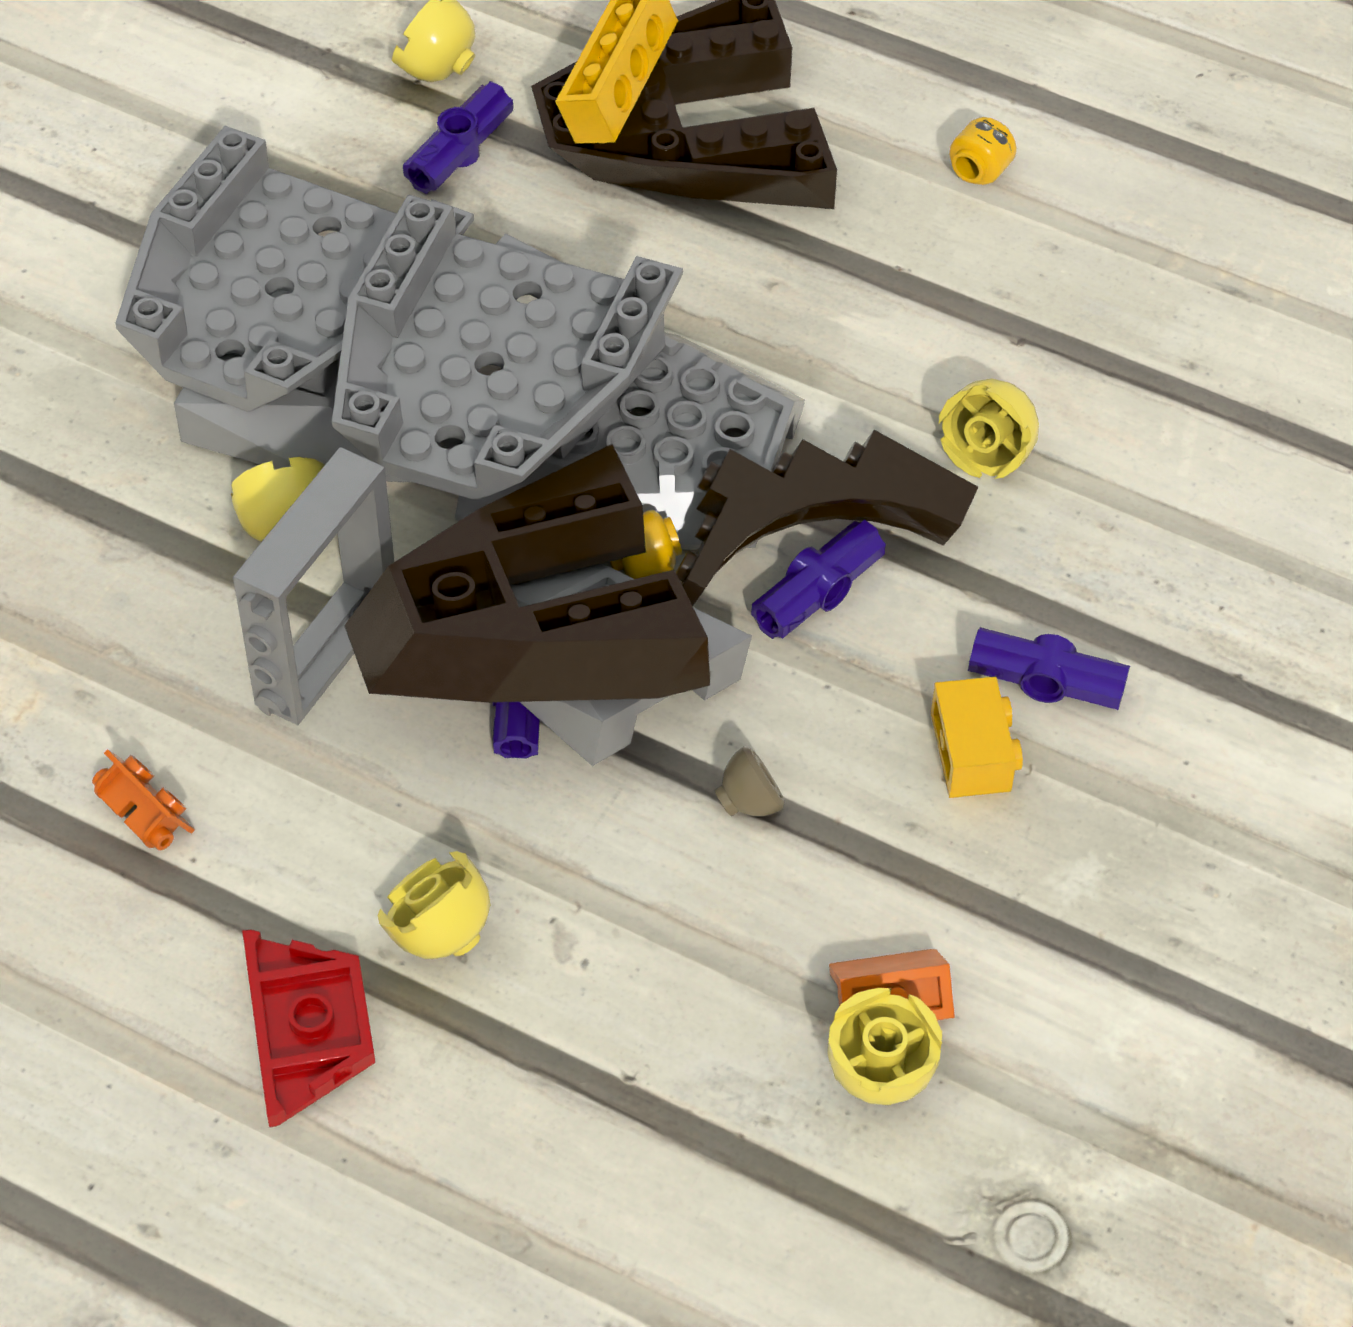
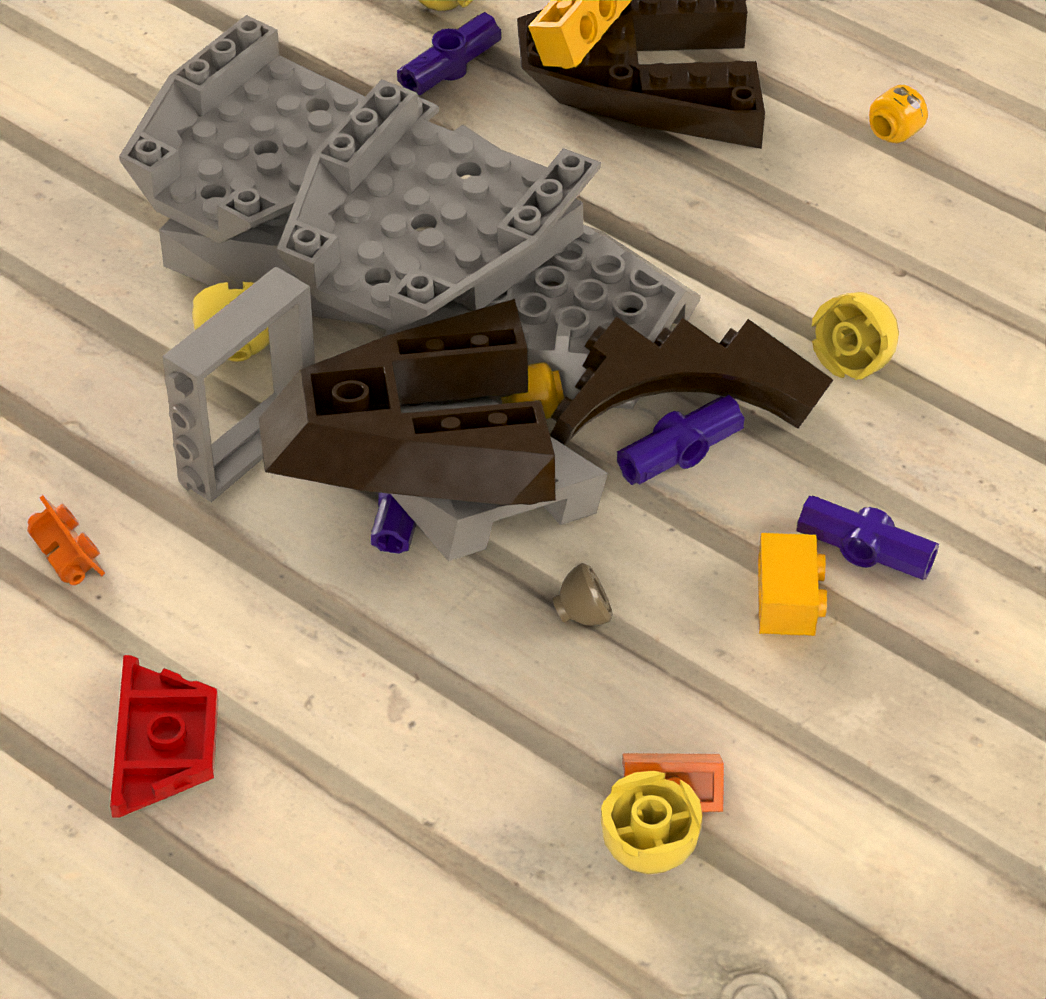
camera: 10 degrees right, 5 degrees down
light yellow cylinder [378,851,491,959] -> none

